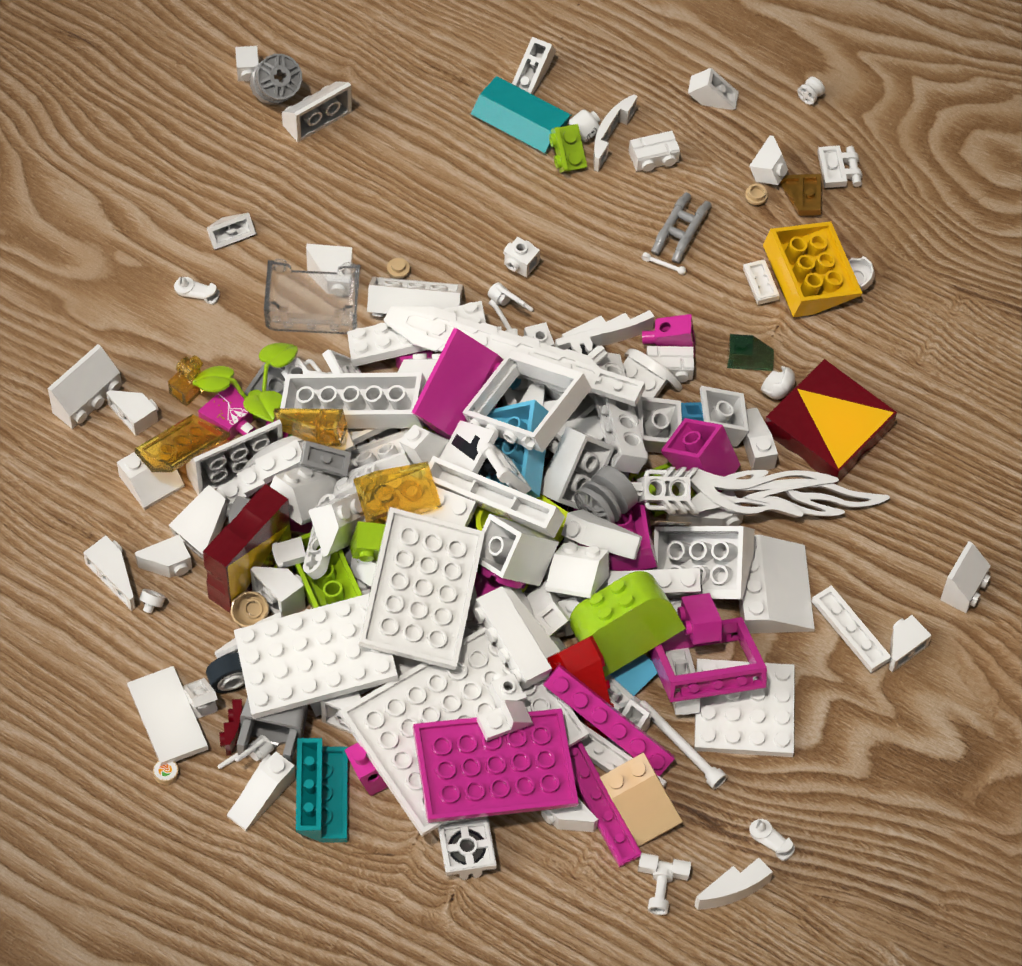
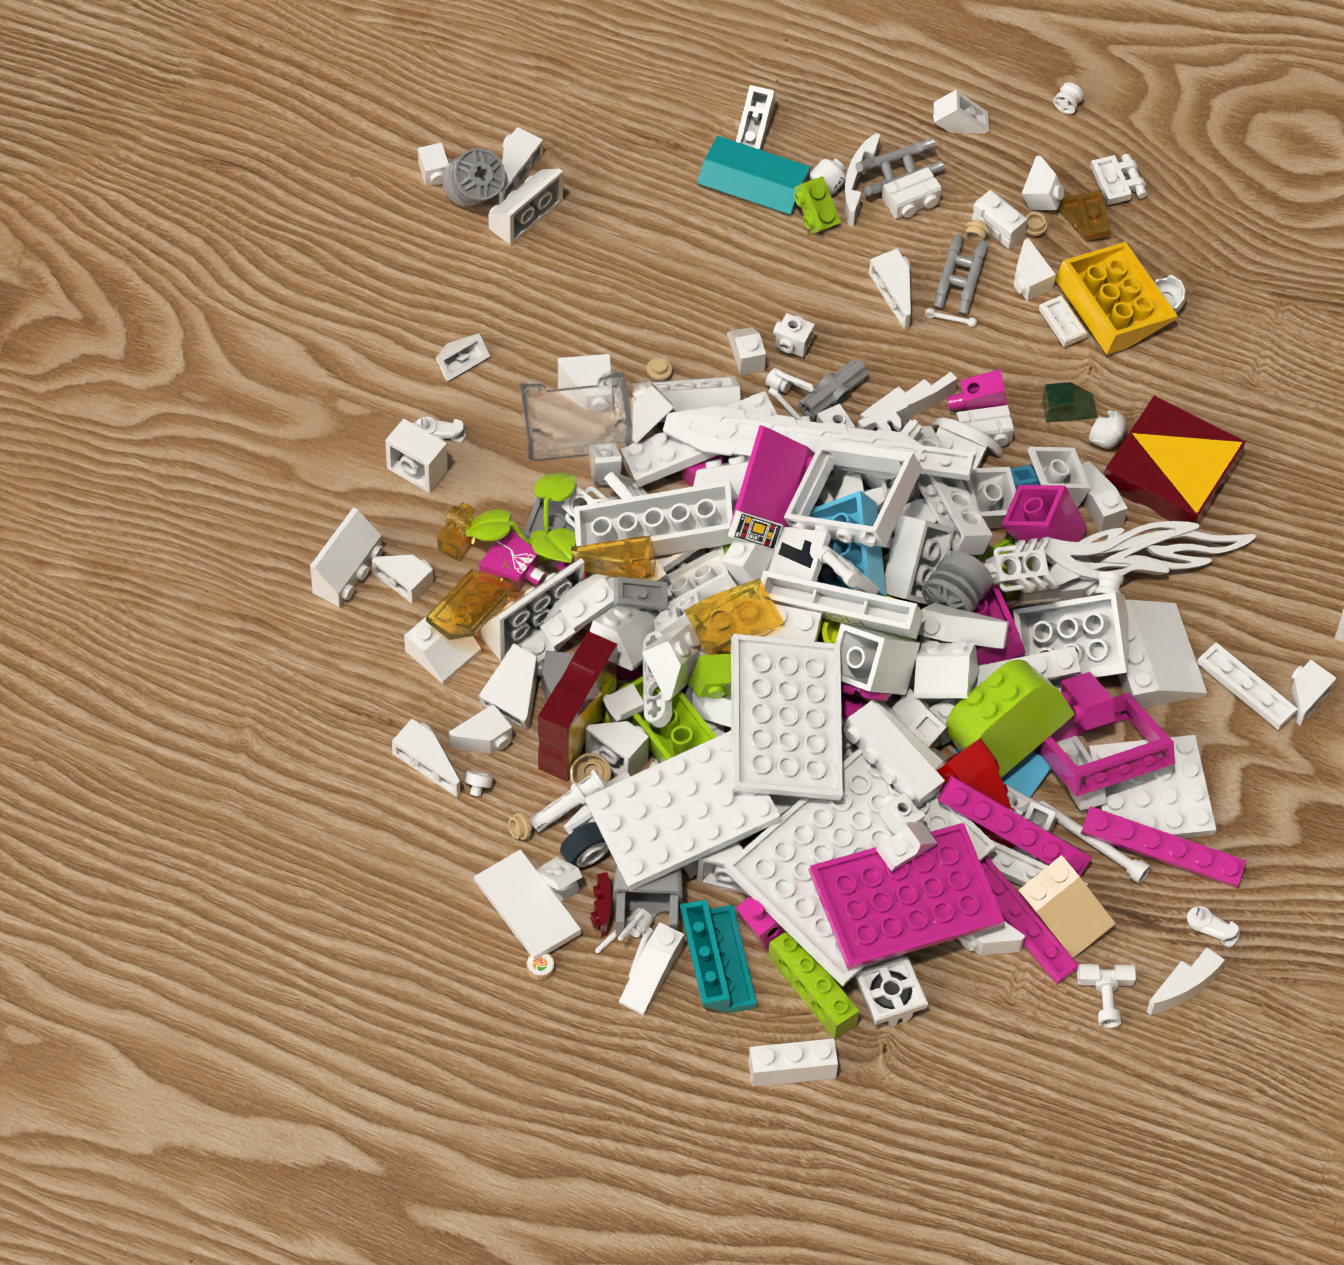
camera: 10 degrees left, 0 degrees up
none -> white brick [385,418,448,493]
none -> white slope [499,127,543,204]
none -> tan plate [508,812,533,840]
none -> white pin [530,768,608,832]
none -> white slope [589,443,622,485]
none -> white slope [631,381,674,443]
none -> white slope [727,327,766,376]
none -> tile [728,510,783,551]
none -> white brick [748,1038,838,1087]
none -> lime brick [768,931,859,1040]
none -> light grey piece [798,359,869,420]
none -> light grey piece [855,137,945,196]
none -> white slope [869,249,911,330]
none -> tan plate [965,220,990,241]
none -> white brick [972,190,1028,249]
none -> white slope [1013,238,1056,301]
none -> dark pink plate [1080,806,1247,888]
none -> white wheel [1094,572,1124,595]

